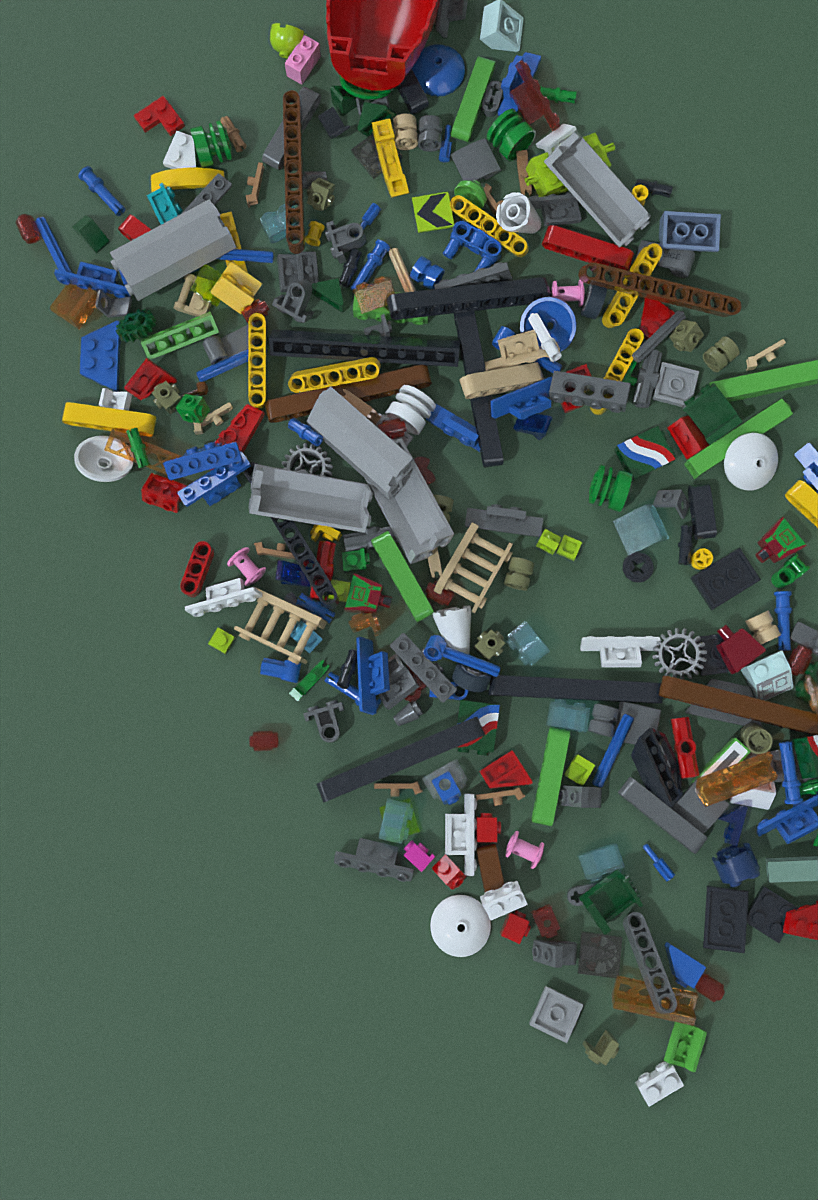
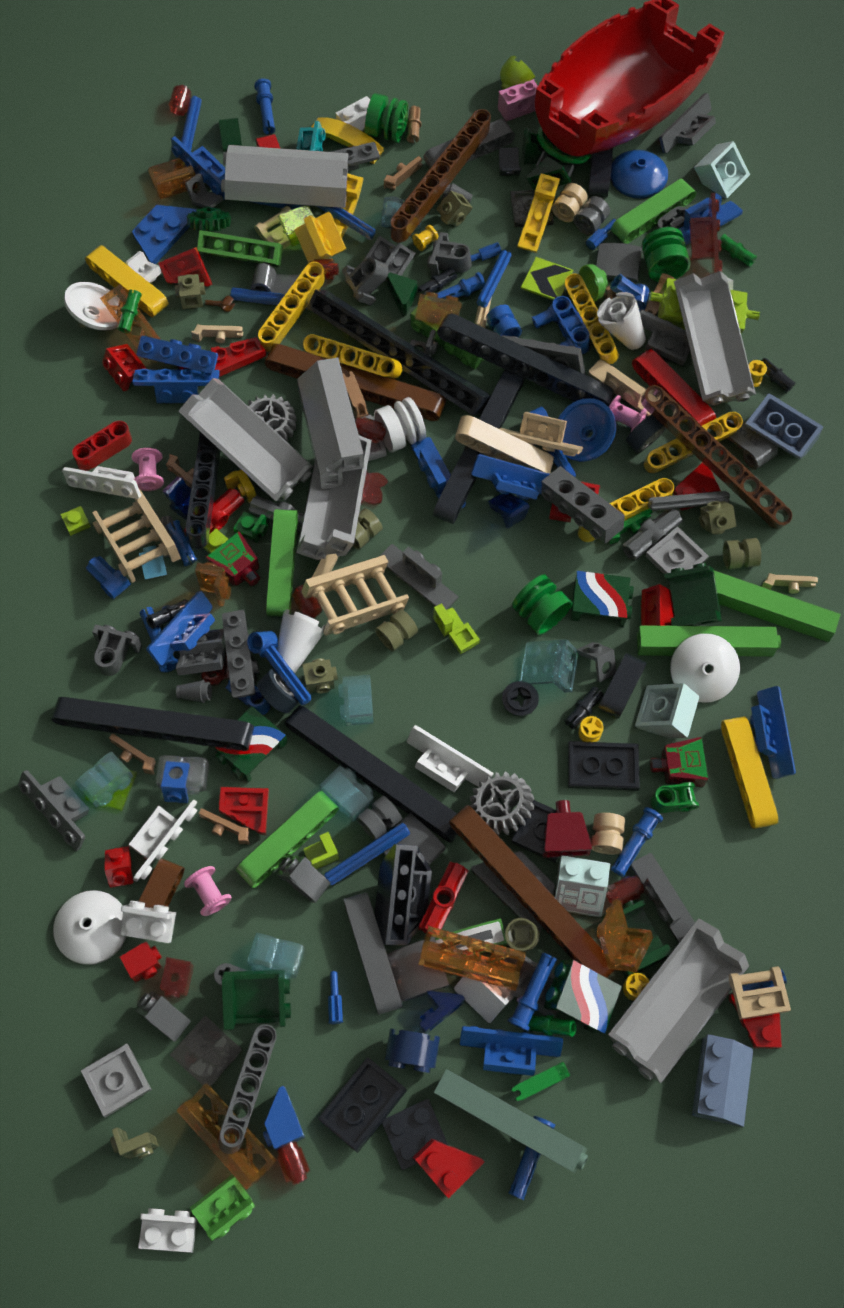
camera: 30 degrees right, 15 degrees down
red plate [133,96,185,136] -> none
green brick [176,394,210,424] -> none
clear red brick [249,731,279,751] -> none
blue pin [288,418,323,446] -> none
green piece [289,660,330,701] -> none
dark pink brick [404,840,435,872] -> none
red brick [476,813,501,842] -> none
white axle [528,313,562,362] -> none
none -> blue axle [477,250,512,308]
none -> tan bracket [588,359,657,416]
none -> blue piece [610,274,650,312]
none -> light aqua slope [635,683,699,738]

